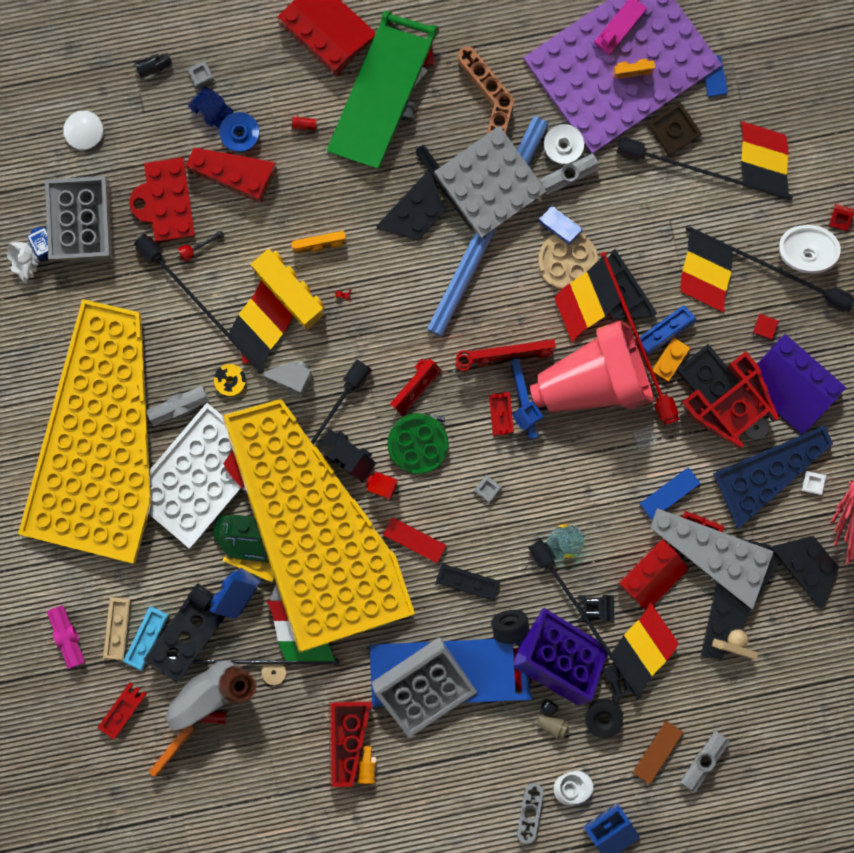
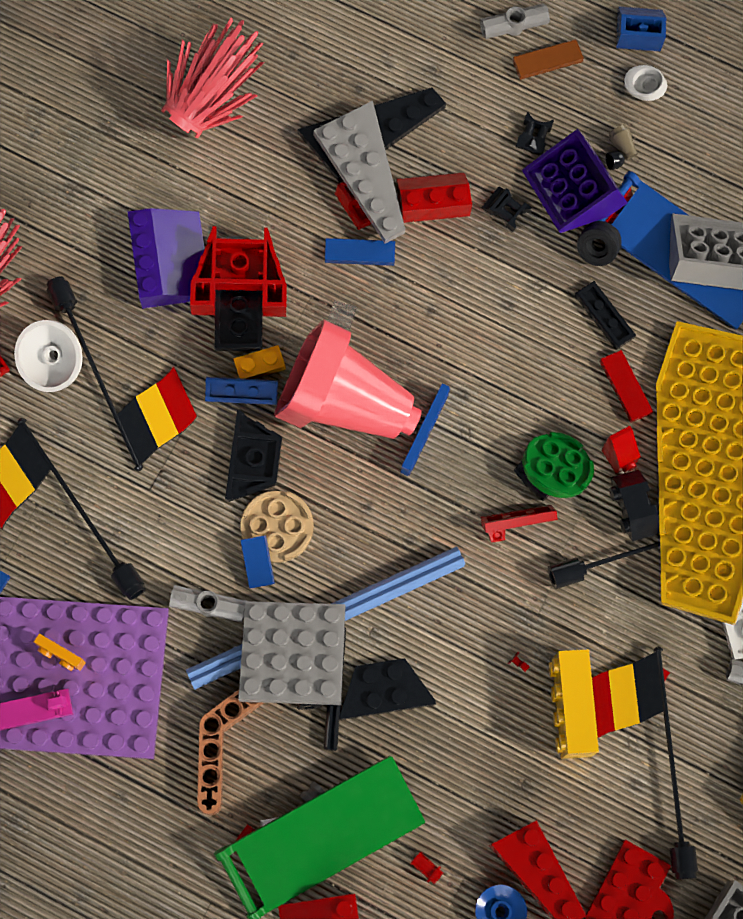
camera: 145 degrees left, 10 degrees down
hinge [177,231,224,263] -> none
yellow piece [214,364,246,397] -> none
light grey slope [263,361,313,397] -> none
light orange hinge [291,231,346,252] -> none
red hinge [455,339,556,372] -> none
light grey tile [474,475,502,504] -> none
red hinge [489,392,514,436] -> none
blue slope [512,400,544,431] -> none
light grey beam [517,783,543,844] -> none
flag [528,539,679,700] -> none
white dish [544,124,584,164] -> none
clear light blue hair [546,524,586,559] -> none
flag [554,252,680,426] -> none
black tyre [585,698,623,738] -> none
dark brown tile [647,102,702,157] -> none
tan tile [712,629,758,660] -> none
dark blue wing [713,425,833,530] -> none
red tile [752,314,779,340] -> none
black wing [769,536,839,608] -> none
white tile [801,471,826,496] -> none

